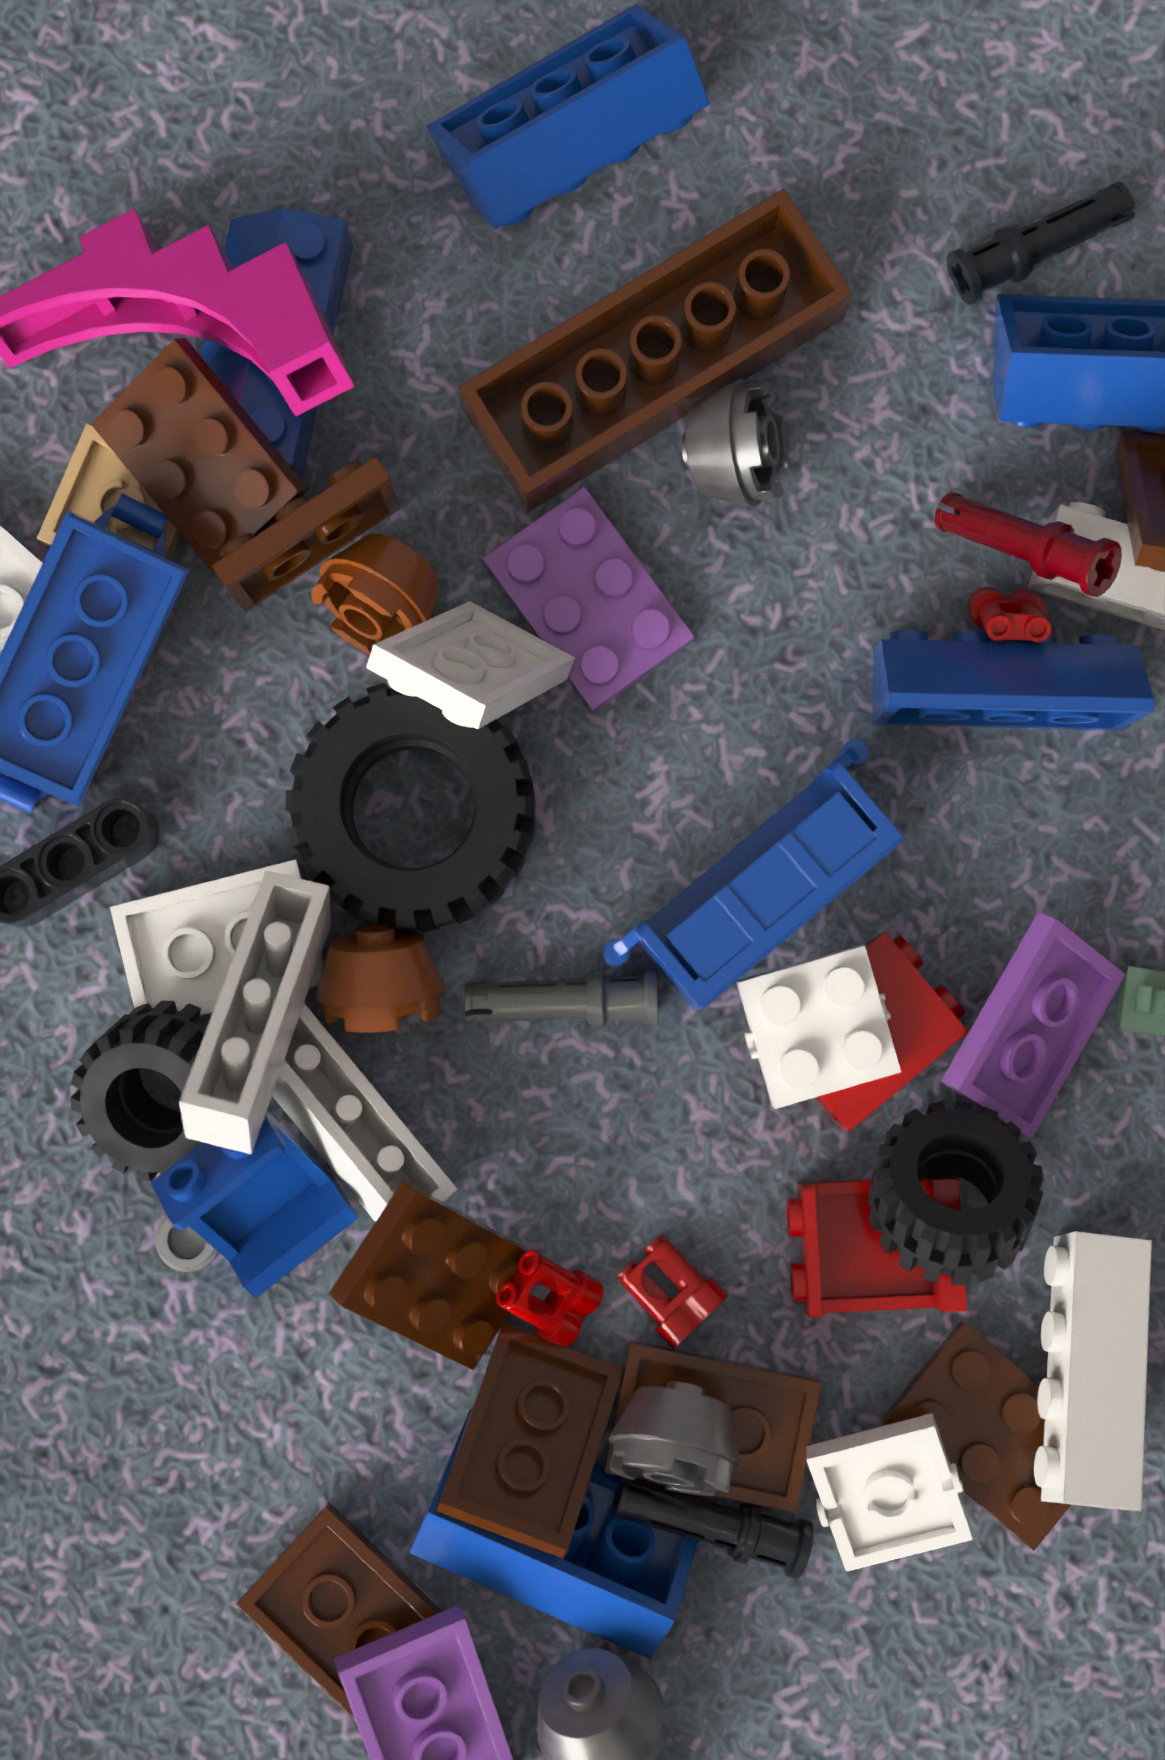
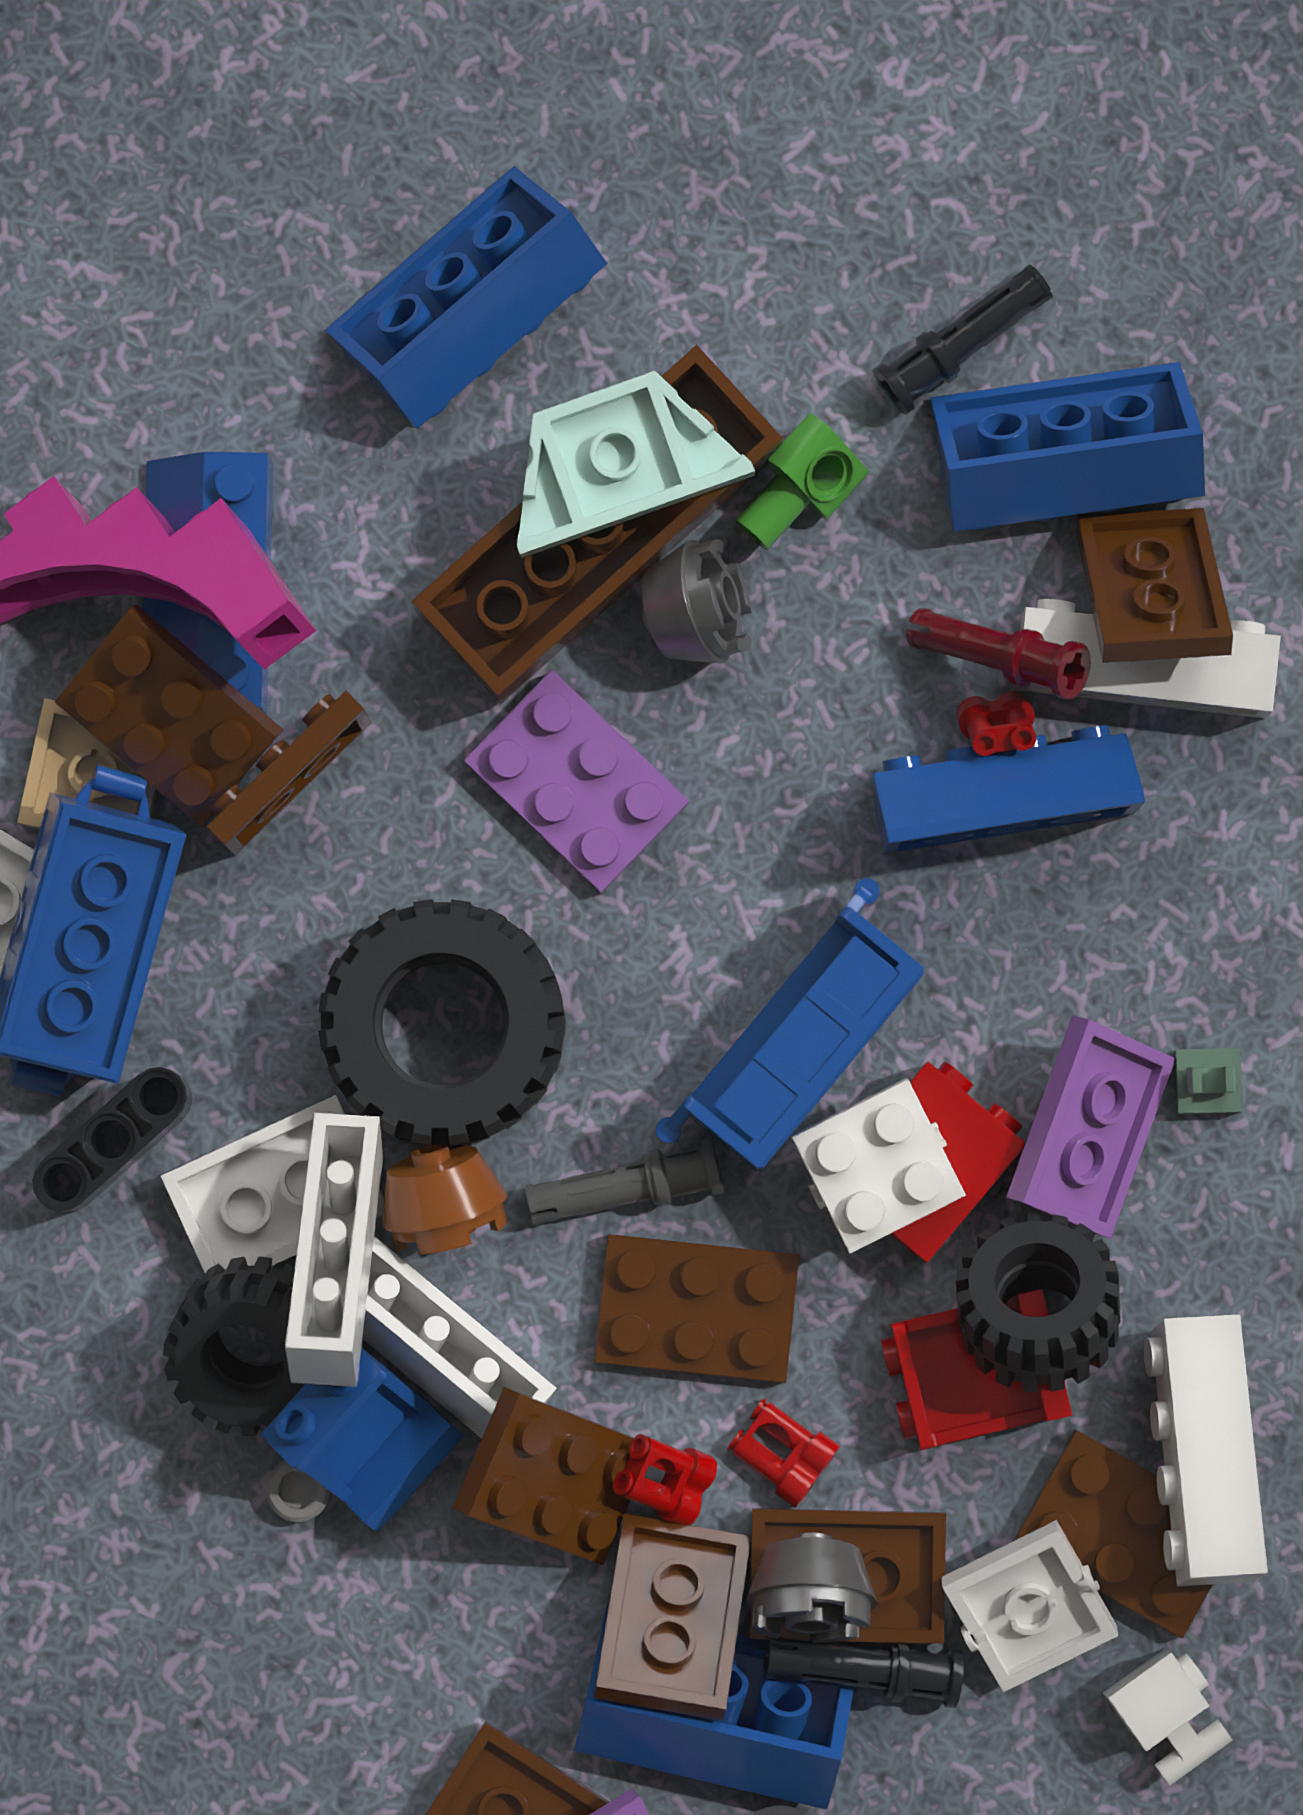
camera: 10 degrees left, 0 degrees up
dark orange cone [311,534,440,655] -> none
white plate [366,601,575,729] -> none
none -> light aqua wing [517,371,755,558]
none -> reddish brown plate [595,1234,800,1383]
none -> bright green piece [735,413,869,550]
none -> white brick [1103,1648,1233,1786]

